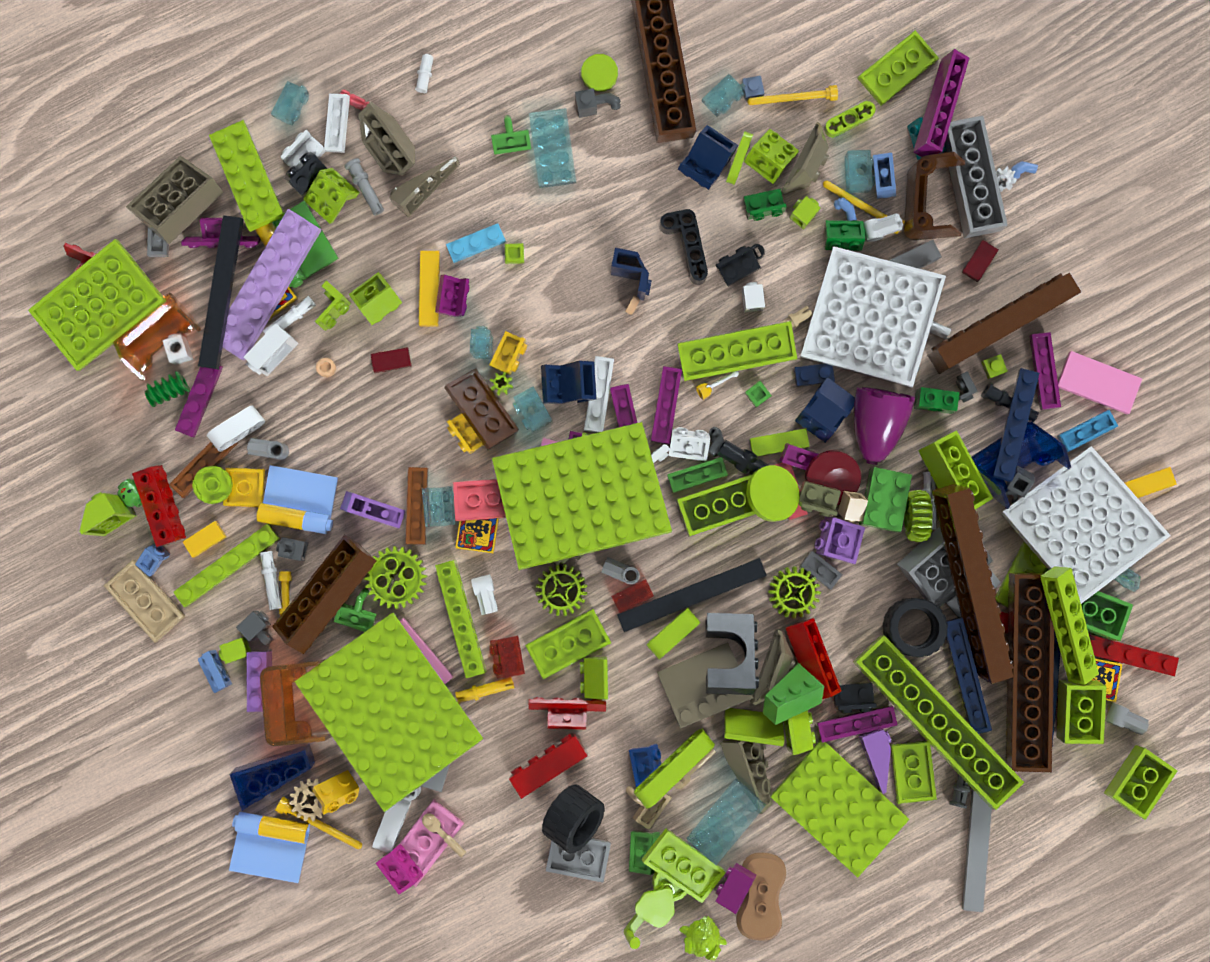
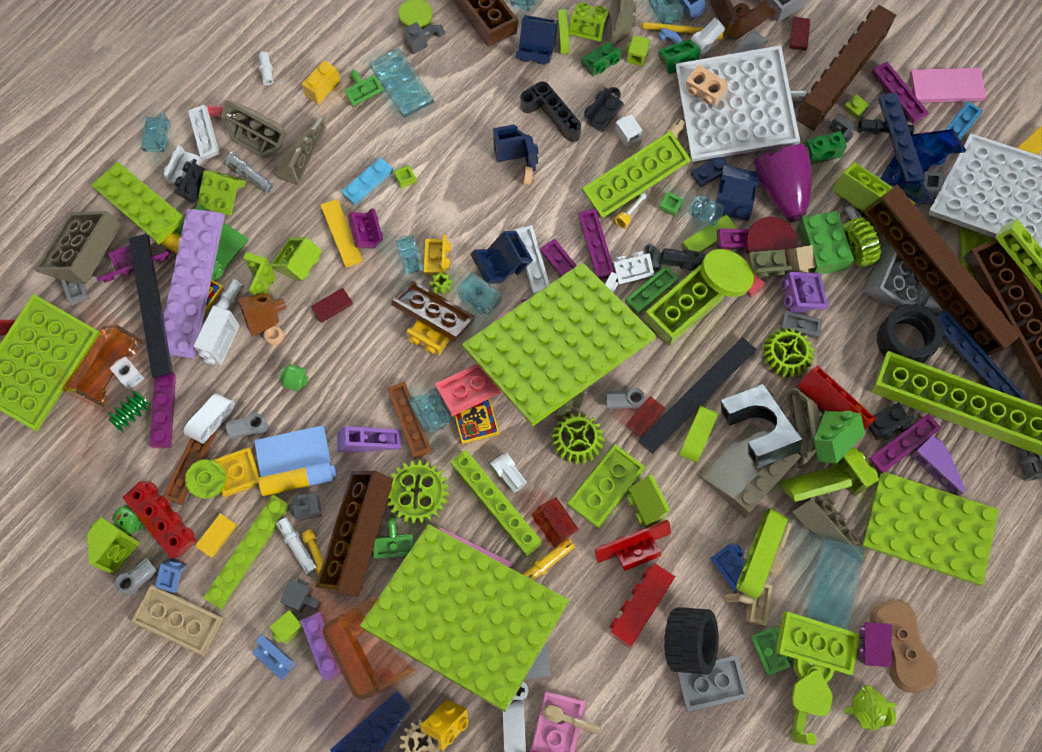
camera: 20 degrees left, 15 degrees down
lime tile [890,740,937,804] -> none
none -> light grey piece [115,558,158,596]
none -> dark orange torso [238,293,287,337]
none -> bright green head [279,364,309,392]
none -> yellow brick [301,60,341,105]
none -> light nougat brick [686,64,728,106]
none -> clear light blue wheel [688,194,724,226]

